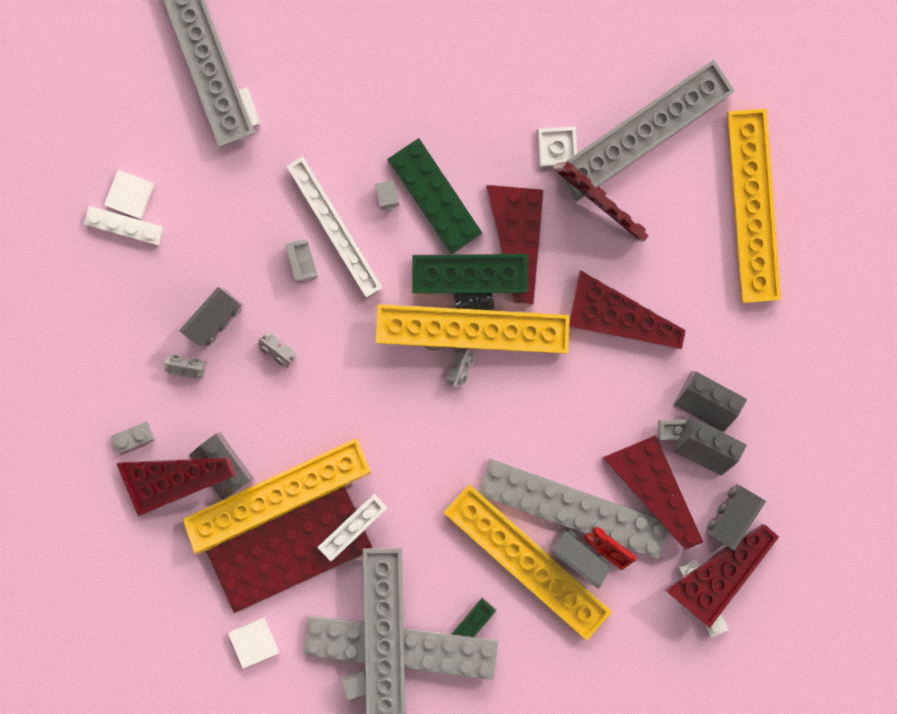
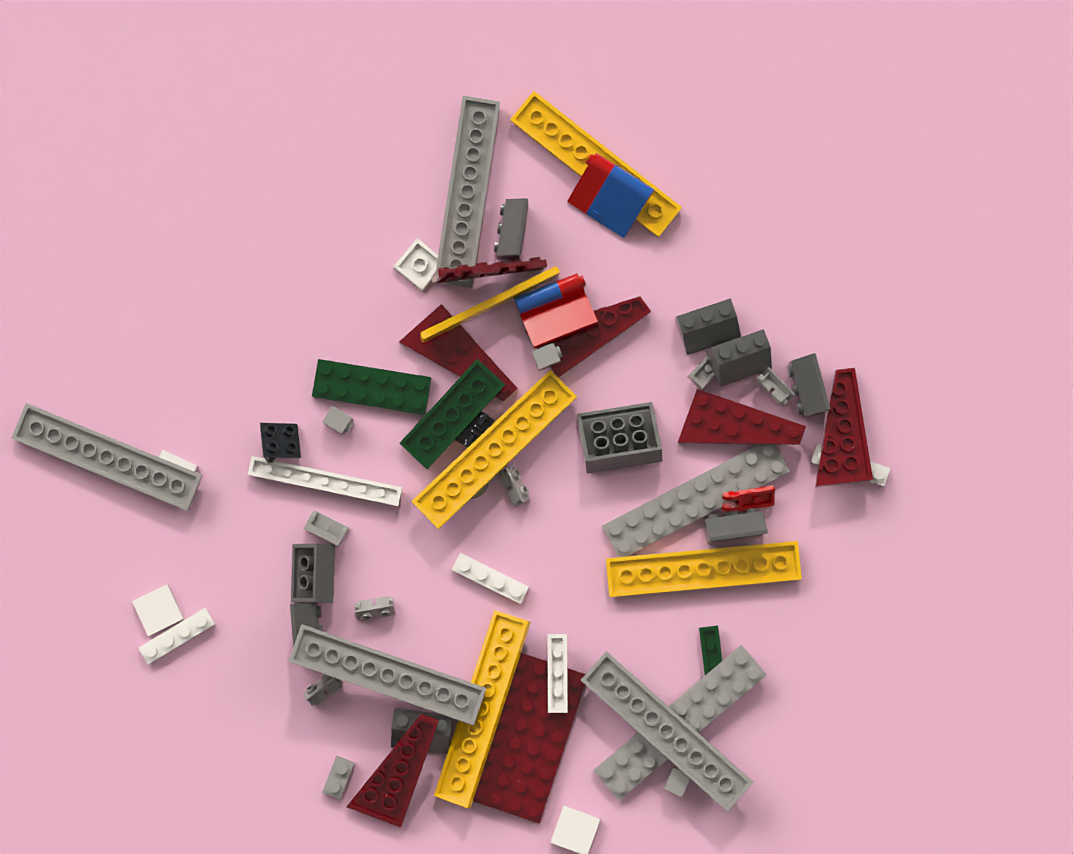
camera: 45 degrees left, 5 degrees down
none -> black hinge [260,422,301,463]
none -> light grey plate [288,624,486,725]
none -> dark grey slope [291,544,335,603]
none -> yellow tile [420,266,560,343]
none -> white plate [452,553,529,604]
none -> dark grey slope [494,198,529,261]
none -> door [514,273,598,348]
none -> light grey brick [532,343,563,371]
none -> blue door [567,153,654,238]
none -> dark grey slope [577,402,663,474]
none -> light grey hinge [756,367,795,406]

